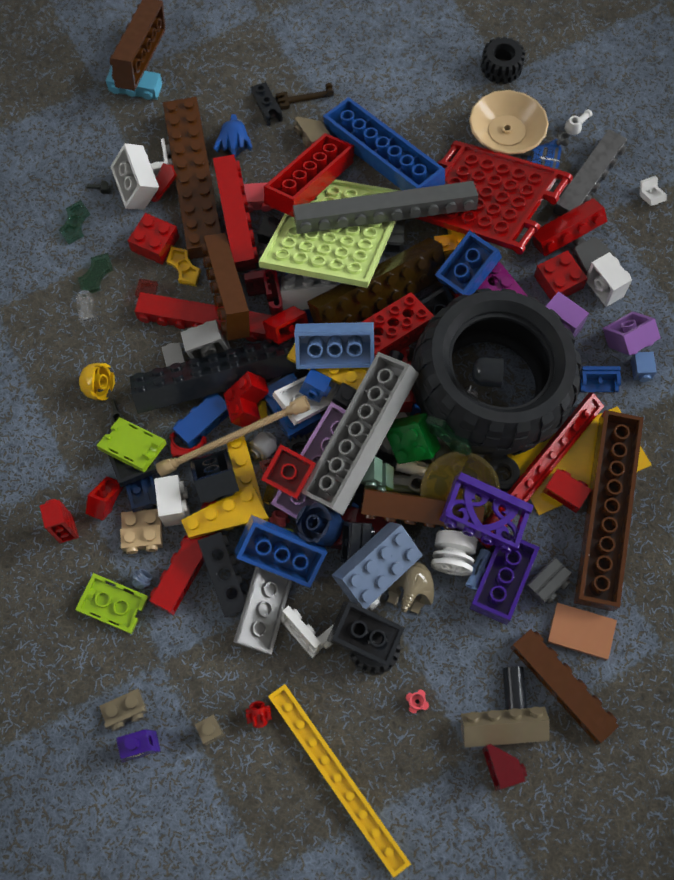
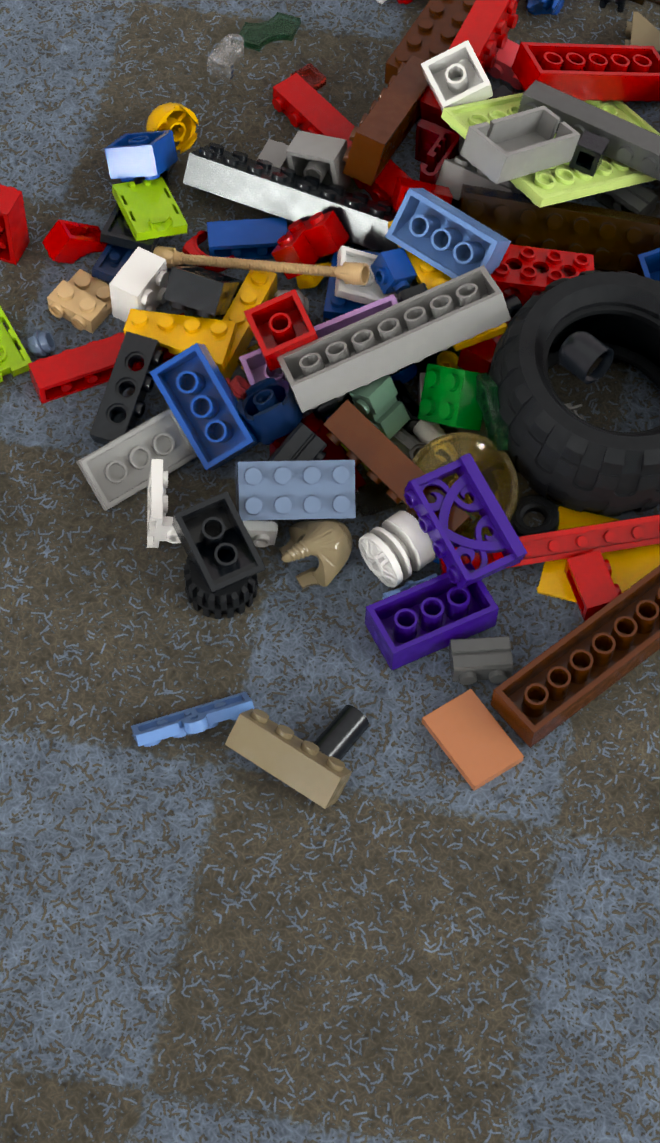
camera: 35 degrees right, 10 degrees down
red brick [128,213,179,264] -> none
yellow tile [166,246,201,287] -> none
red gear [246,701,271,728] -> none
yellow plate [268,684,411,878] -> none
coral plate [406,690,429,714] -> none
dark red slope [482,744,527,791] -> none
reddish brown brick [511,629,619,745] -> none
none -> brick [104,130,178,182]
none -> medium blue hinge [131,691,254,747]
none -> white brick [421,40,493,112]
none -> light grey piece [460,105,581,184]
none -> black brick [569,130,610,176]

